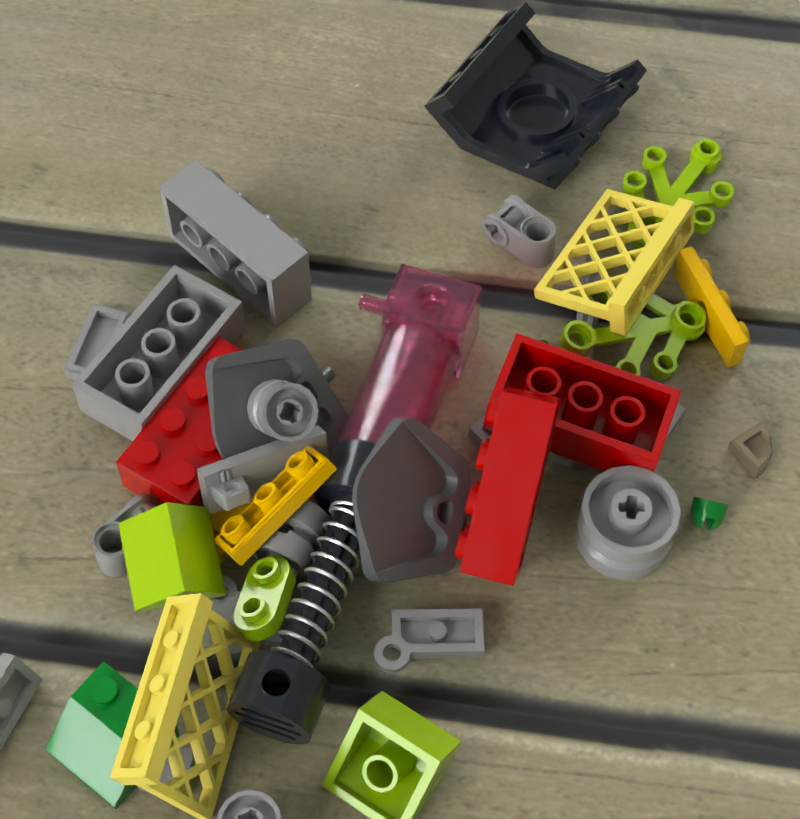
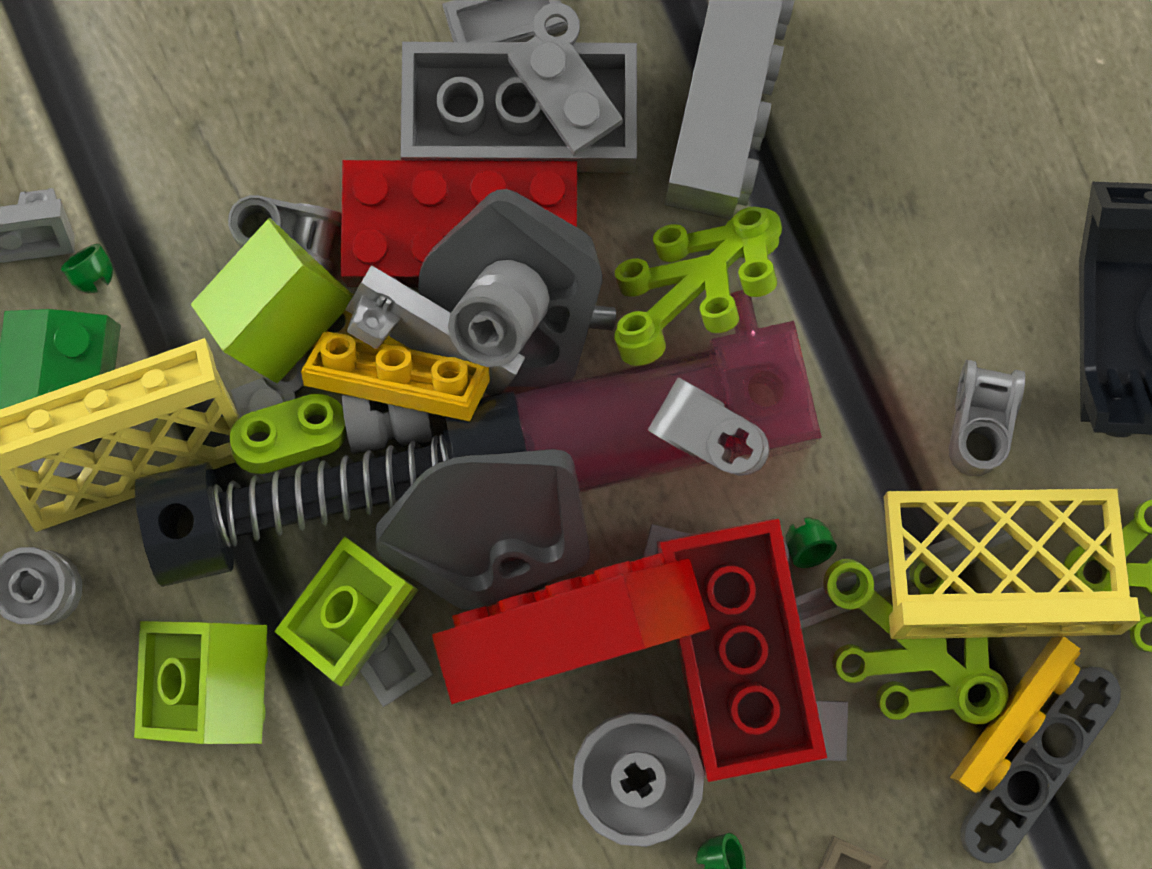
camera: 60 degrees right, 25 degrees up
none -> green hinge [61,244,113,294]
none -> lime slope [274,536,418,686]
none -> light grey hinge [507,3,623,156]
none -> lime plant [614,206,782,366]
none -> light grey piece [648,377,769,476]
none -> dark grey beam [960,667,1121,863]

